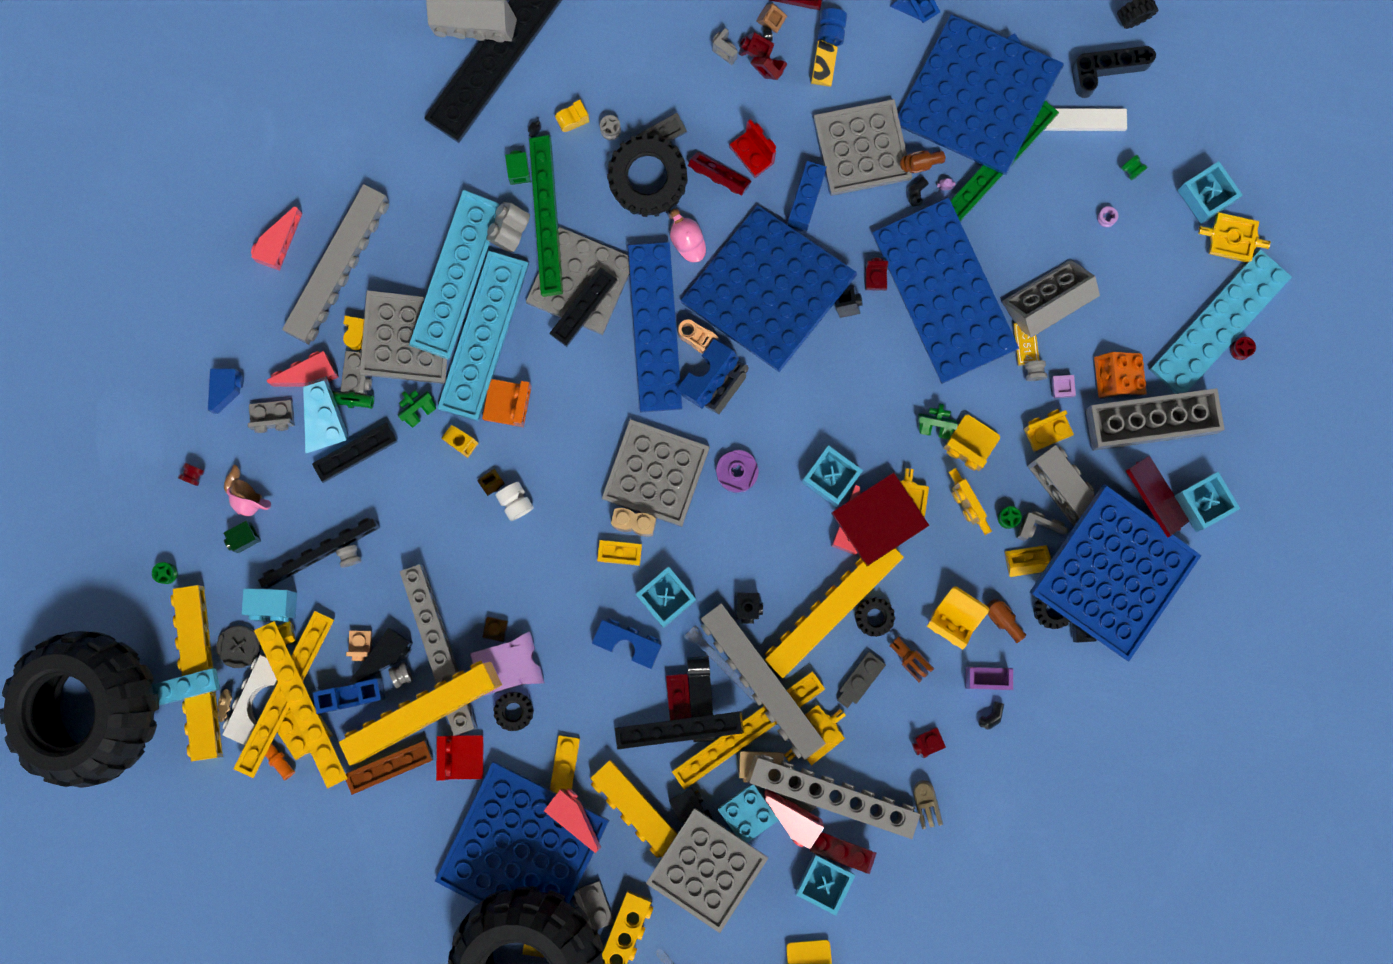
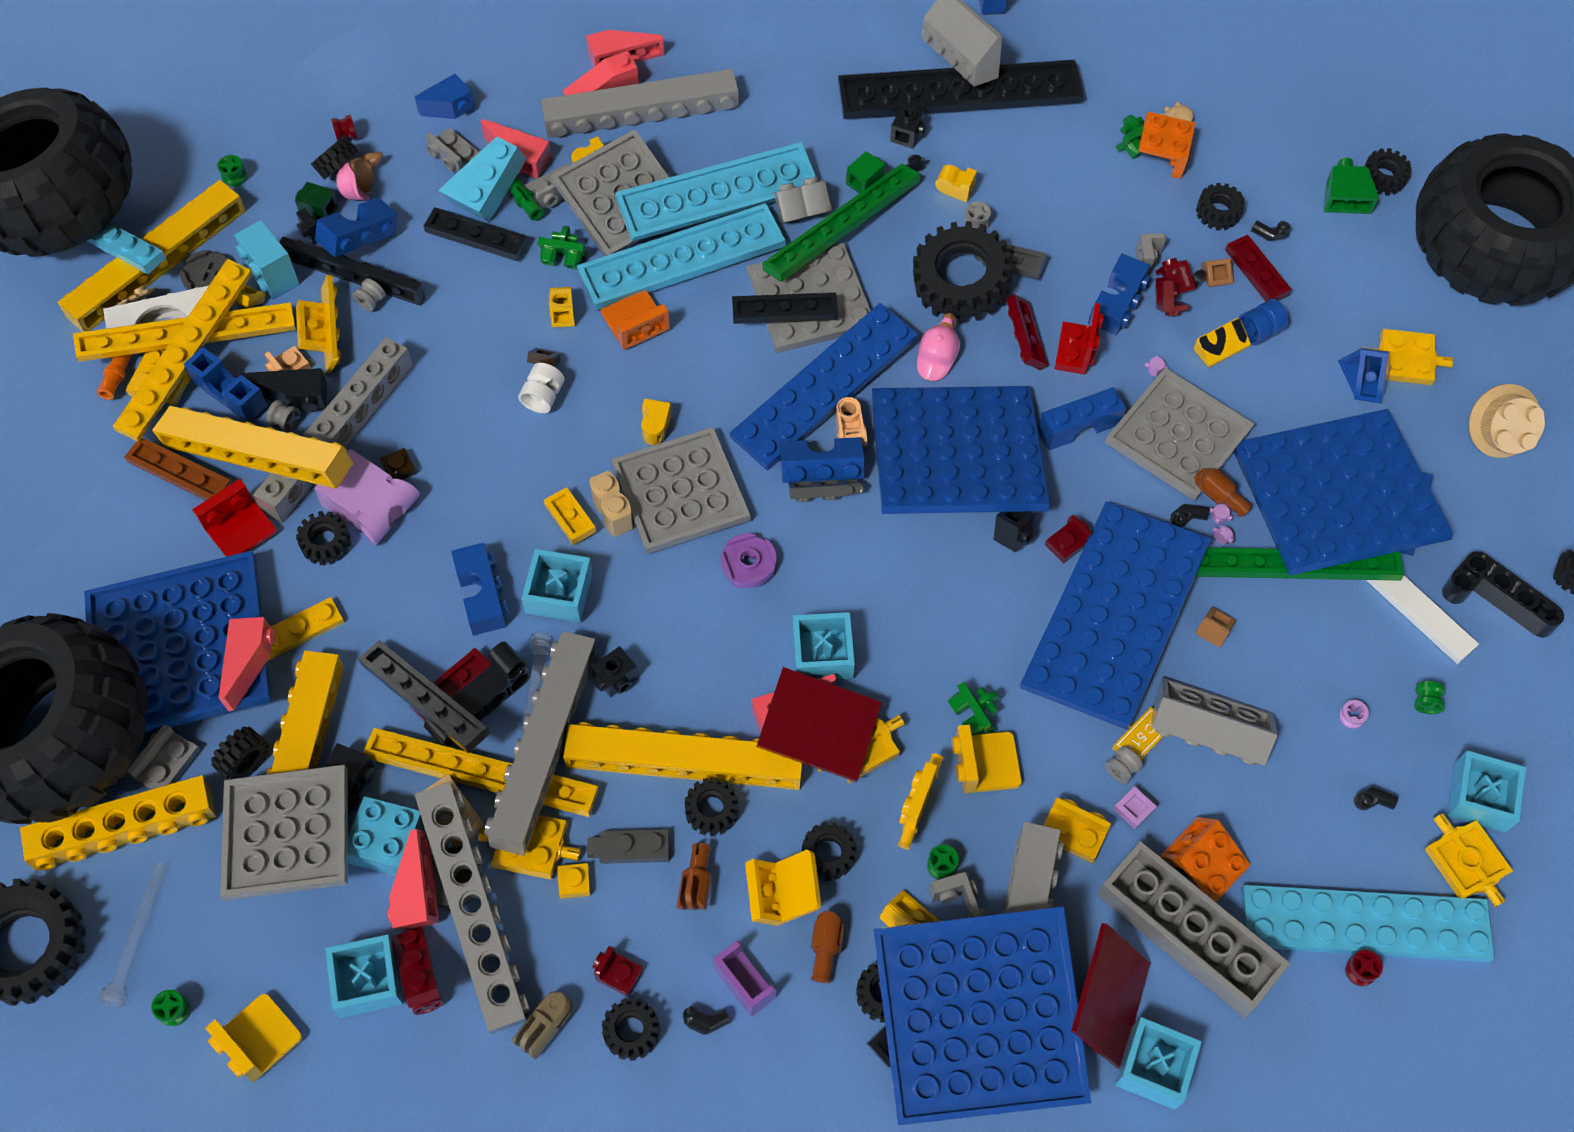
camera: 50 degrees right, 20 degrees down
none -> black tyre [211,726,270,780]
none -> black plate [296,208,318,245]
none -> yellow bracket [296,275,341,374]
none -> black tyre [311,135,358,180]
none -> blue arch [315,197,398,257]
none -> yellow plate [557,863,590,899]
none -> coral slope [563,51,639,95]
none -> black tyre [602,998,660,1061]
none -> yellow leg [641,398,671,445]
none -> black tyre [802,822,856,881]
none -> black brick [890,104,926,149]
none -> blue arch [1088,253,1151,336]
none -> lavender piece [1145,356,1168,377]
none -> medium nougat slope [1196,607,1236,647]
none -> lavender piece [1209,503,1233,525]
none -> black arm [1354,786,1399,810]

